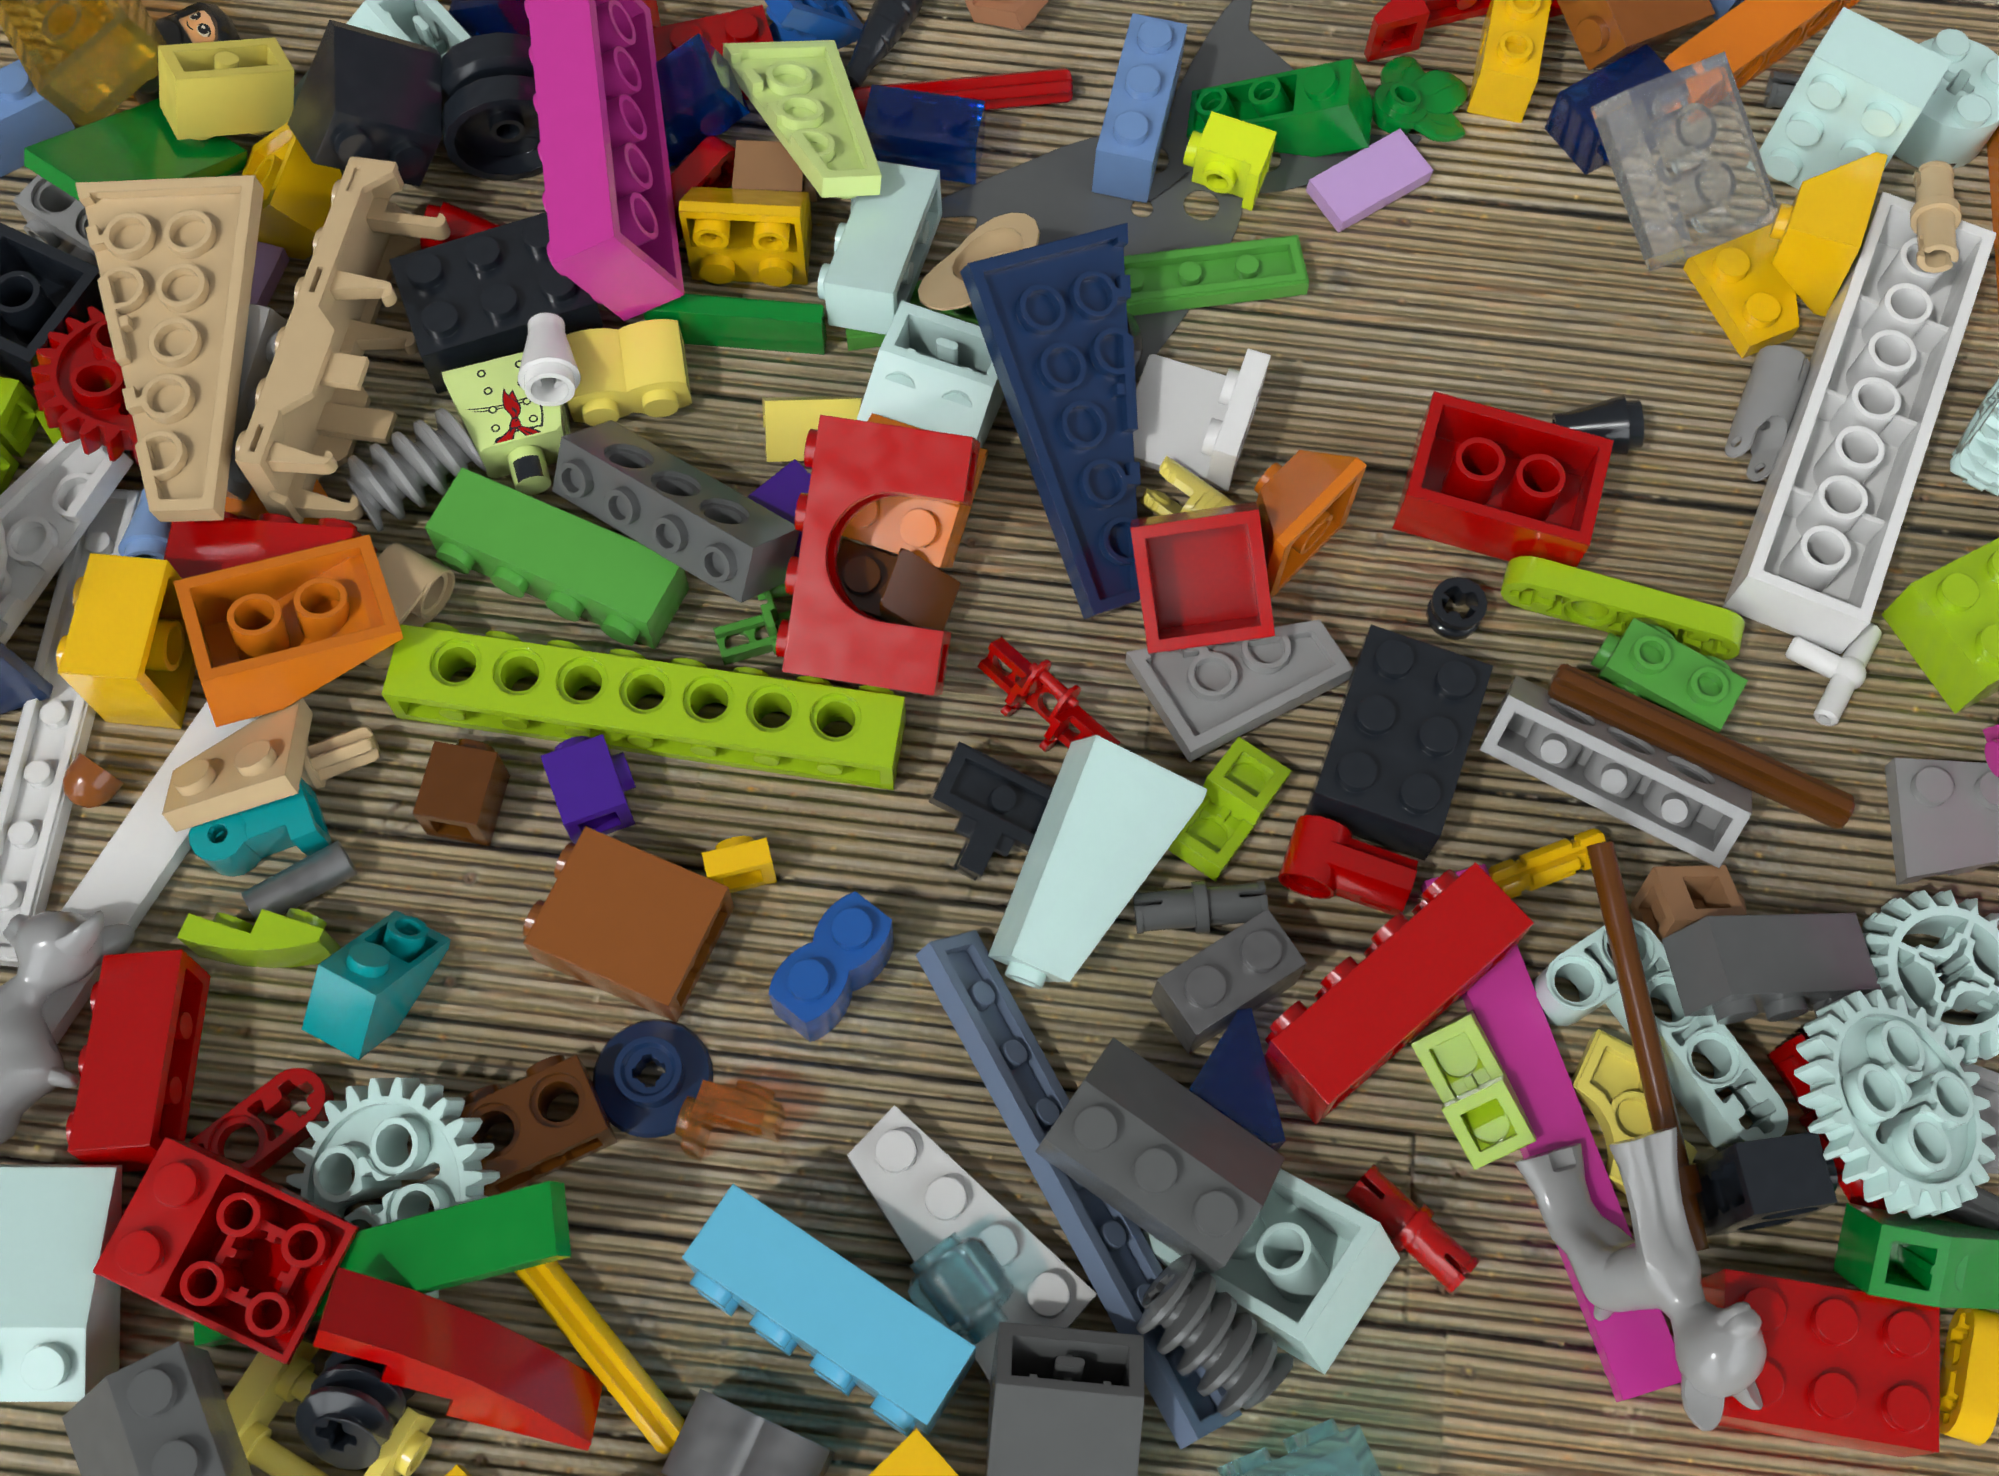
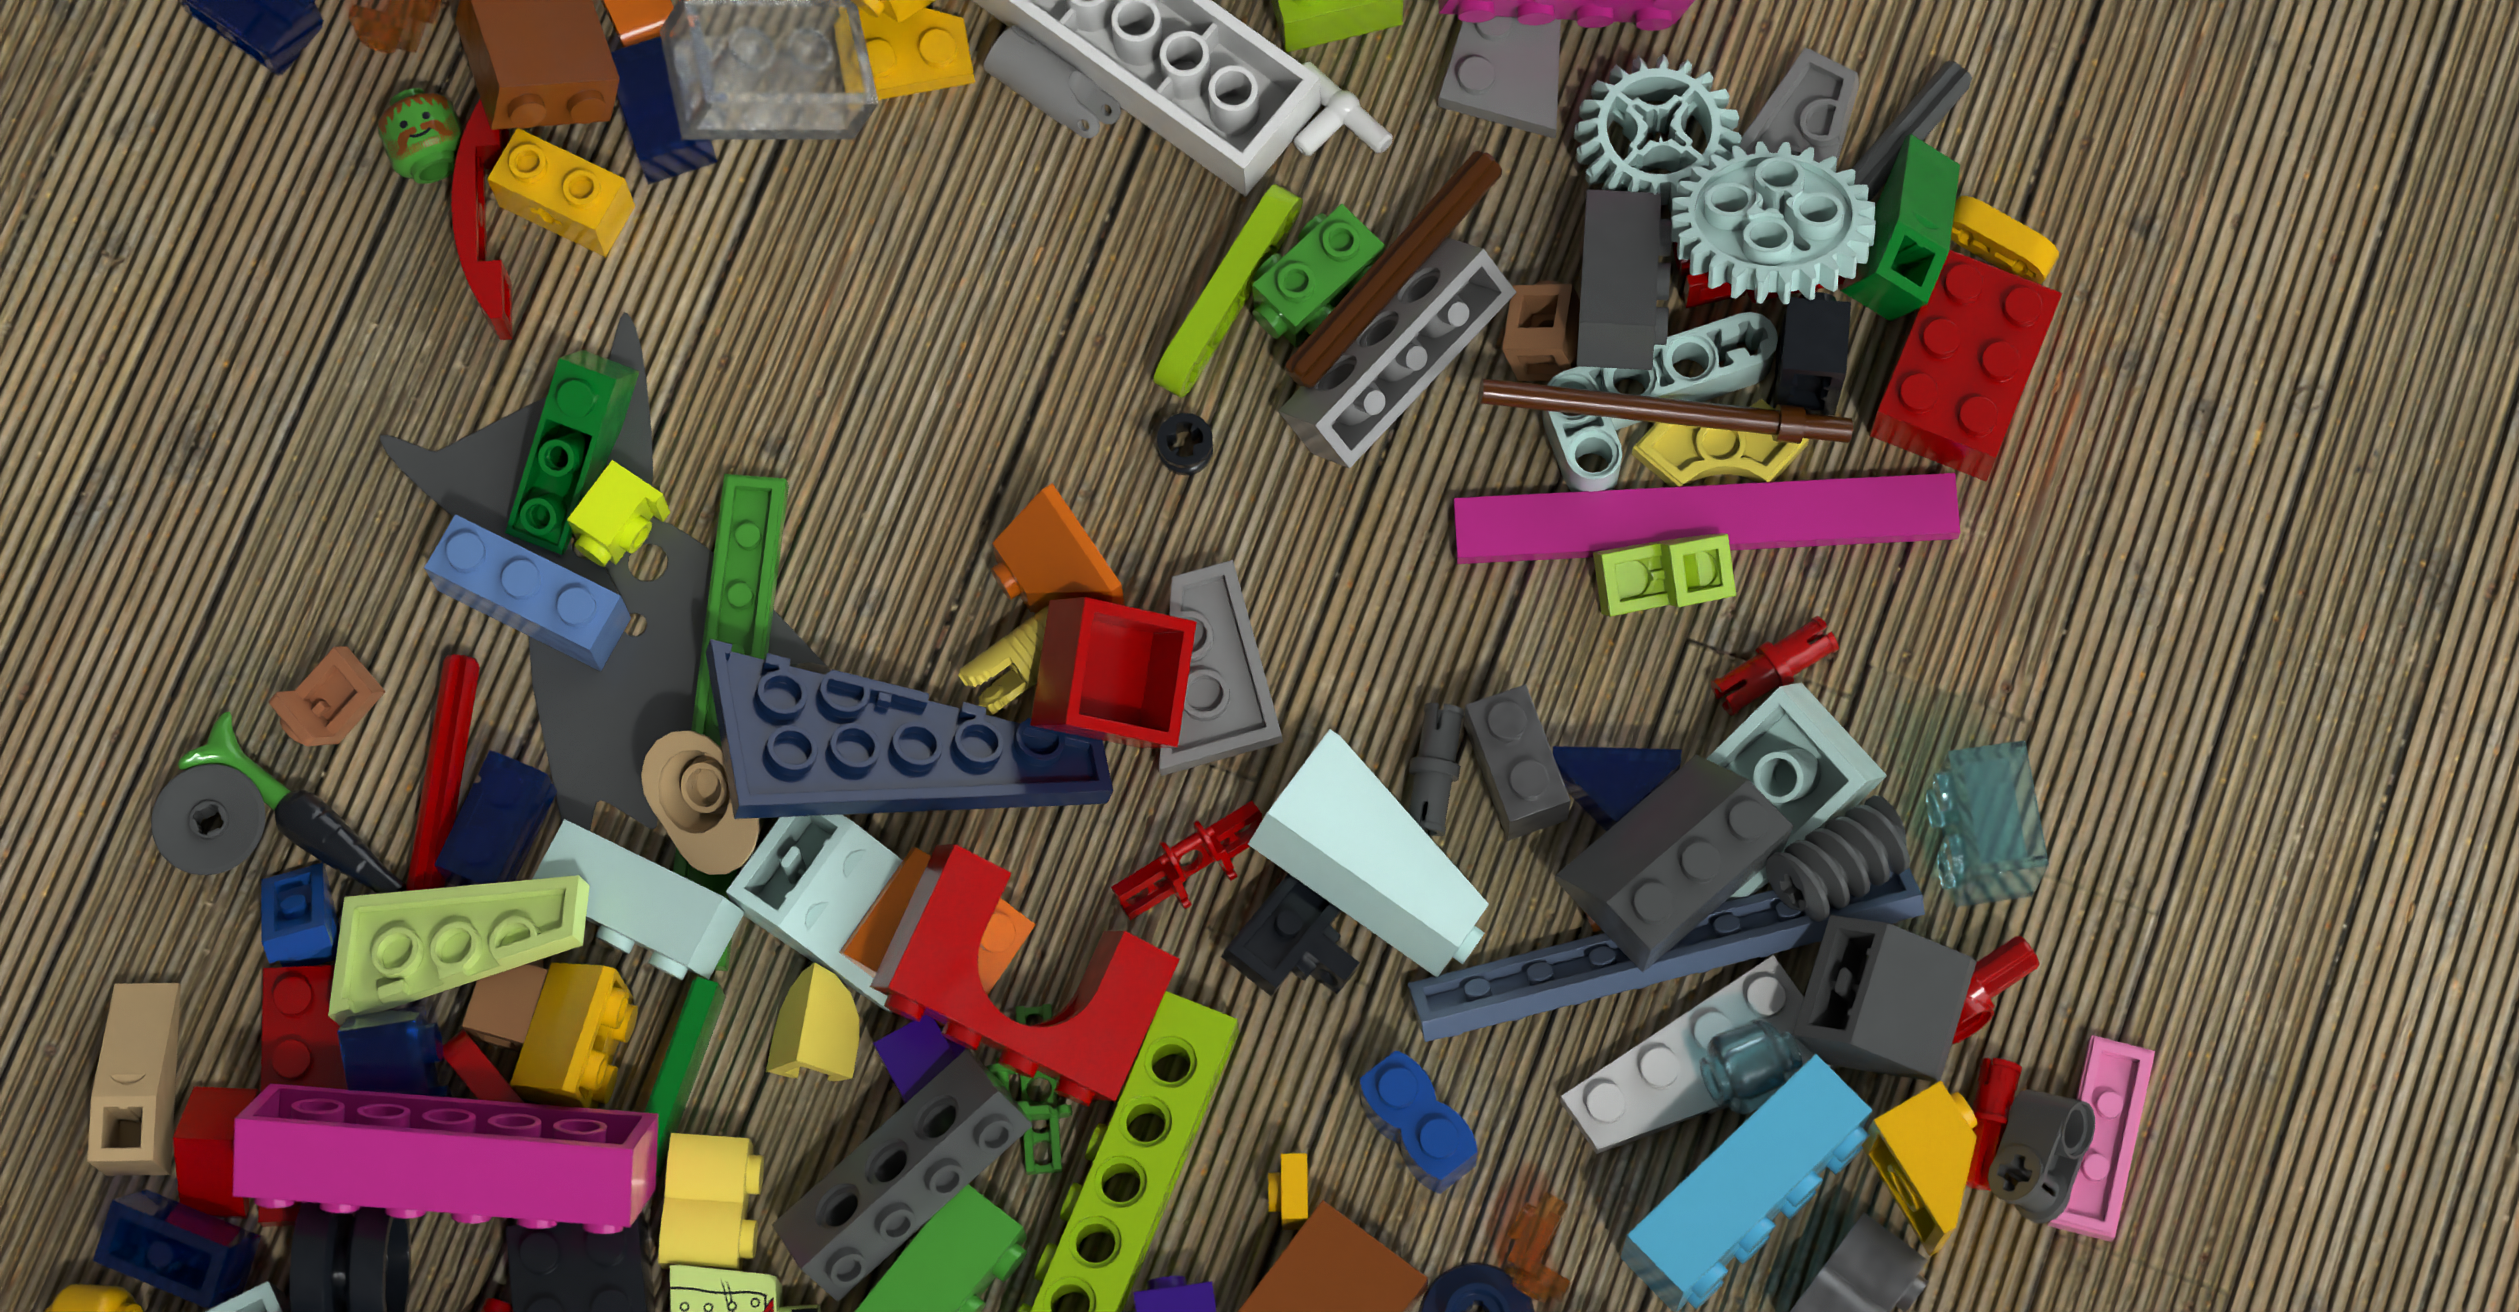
camera: 70 degrees left, 5 degrees up
white cone [518,313,581,406] -> none
reddish brown slope [837,538,961,631] -> none
white bracket [1133,348,1271,492] -> none
lime slope [1167,736,1292,882] -> none
red brick [1262,862,1534,1125] -> none
red piece [1278,815,1418,916] -> none
black brick [1304,624,1493,861] -> none
lavender tile [1306,129,1434,233] -> none
green plate [1372,56,1468,142] -> none
red brick [1392,391,1614,567] -> none
yellow axle [1488,828,1607,899] -> none
light grey animal [1514,1127,1767,1431] -> none
black cone [1552,395,1644,455] -> none

